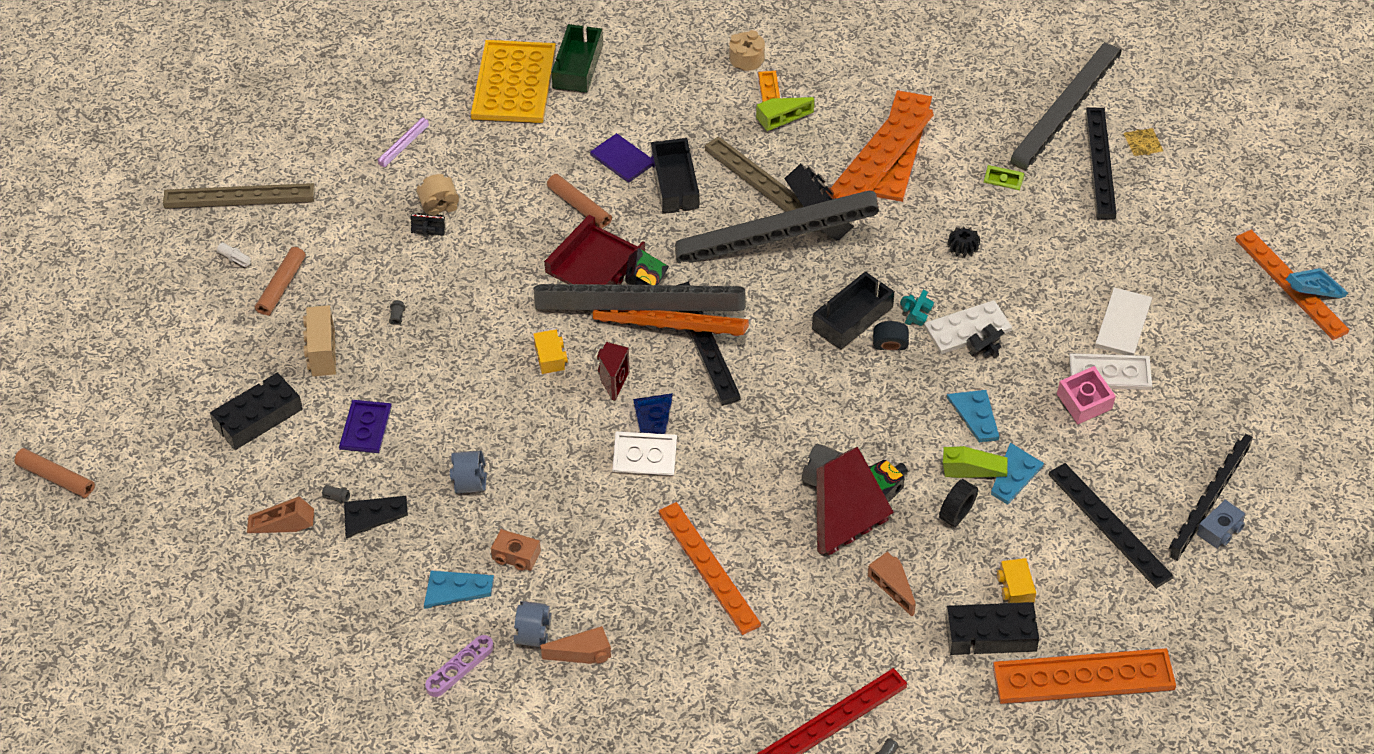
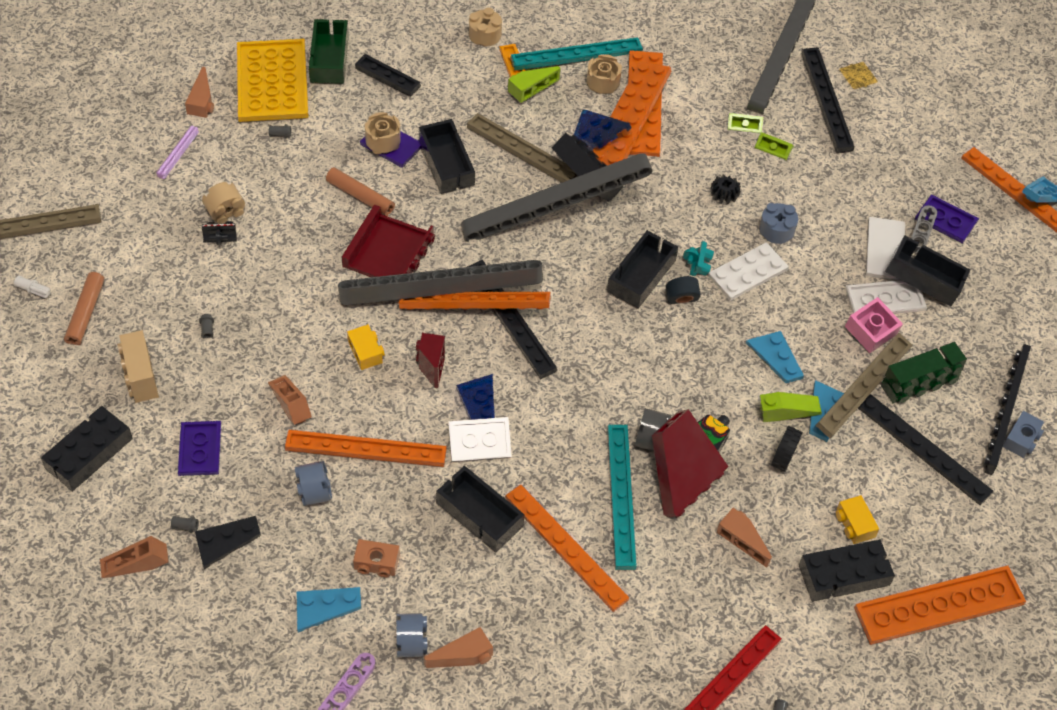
camera: 15 degrees left, 5 degrees up
torso [625,248,669,285] -> none
black hips [966,323,1005,359] -> none
none -> nougat slope [185,67,214,118]
none -> nougat slope [268,375,312,425]
none -> dark grey pin [269,124,292,138]
none -> orange plate [285,430,447,467]
none -> black plate [355,54,421,97]
none -> tan brick [365,112,401,154]
none -> black piece [436,465,525,553]
none -> teal tile [510,37,643,70]
none -> clear blue wing [574,109,632,149]
none -> tan brick [587,55,622,94]
none -> teal plate [608,425,637,570]
none -> lime slope [754,132,794,160]
none -> sand blue brick [759,203,798,244]
none -> dark tan plate [815,333,913,438]
none -> dark green piece [881,342,967,404]
none -> black piece [885,235,970,306]
none -> light grey beam [911,205,937,254]
none -> dark purple tile [915,194,979,244]

